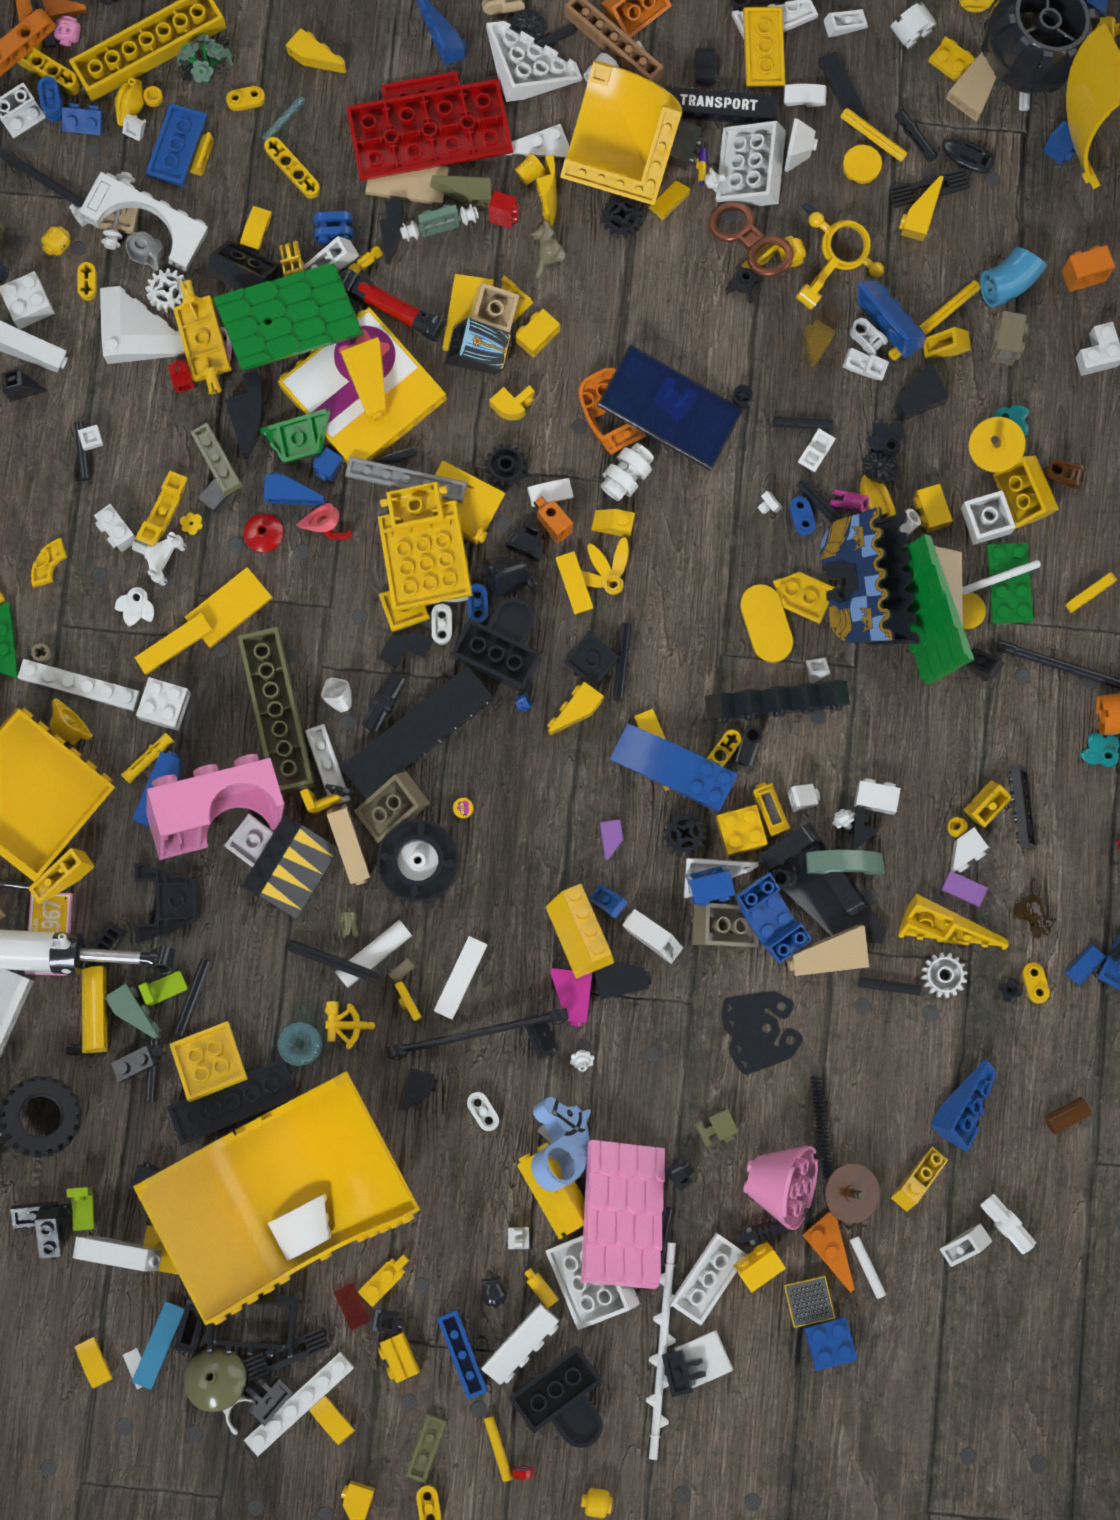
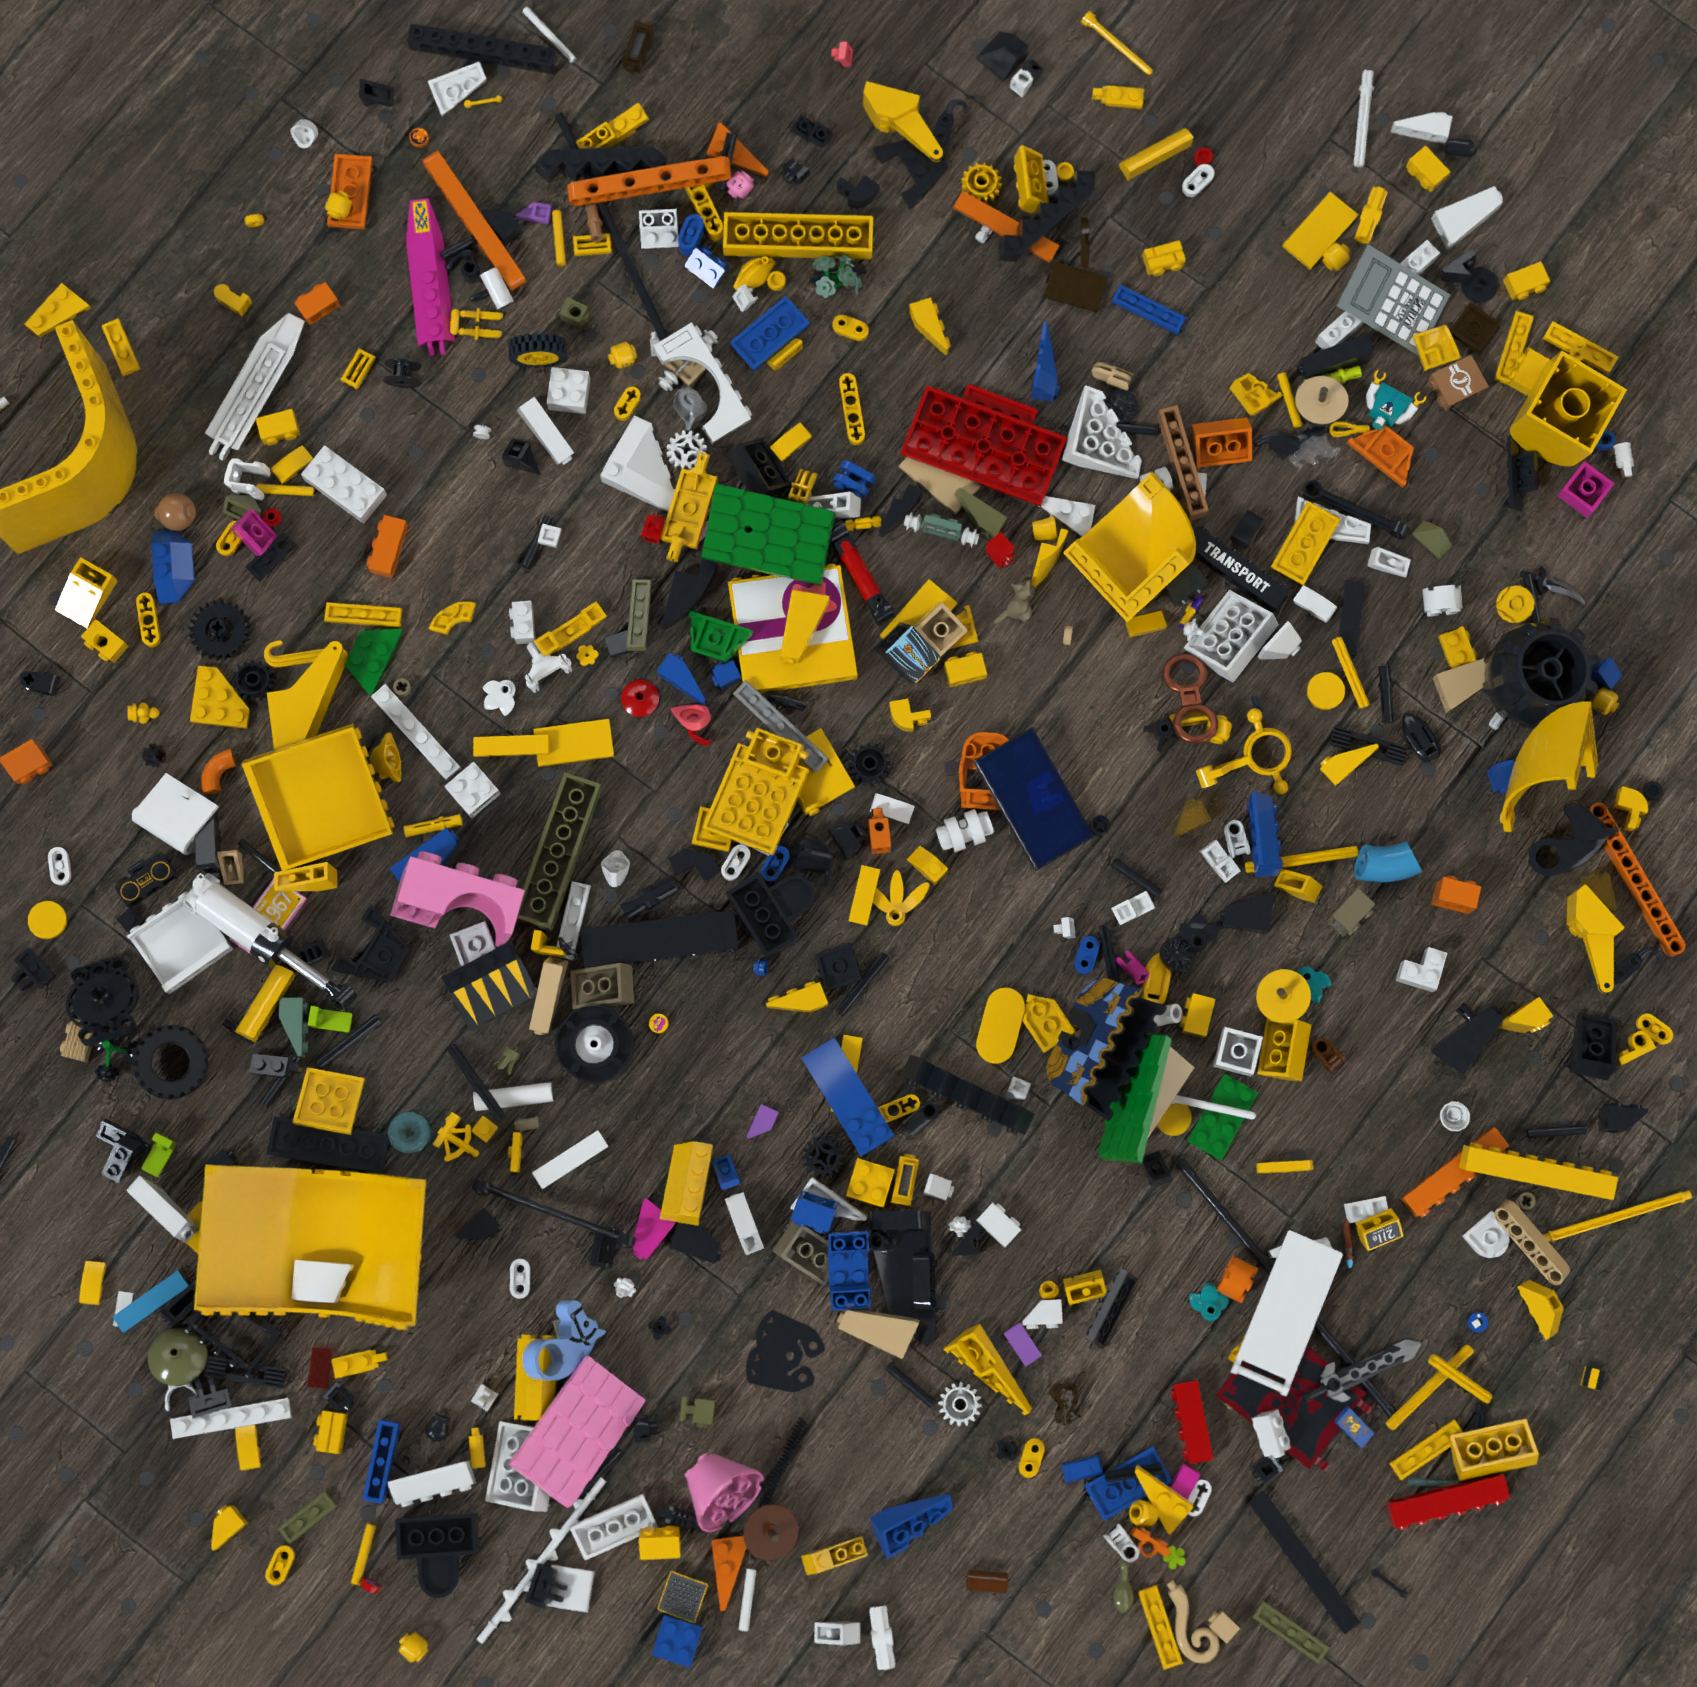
camera: 30 degrees right, 0 degrees up
clear light blue piece [261,95,306,141] -> none
black gear [601,195,644,239] -> none
sand green slope [806,850,885,875] -> none
none -> yellow plate [471,1116,499,1143]
none -> black plate [648,1316,671,1340]
none -> tan tile [1063,626,1073,645]

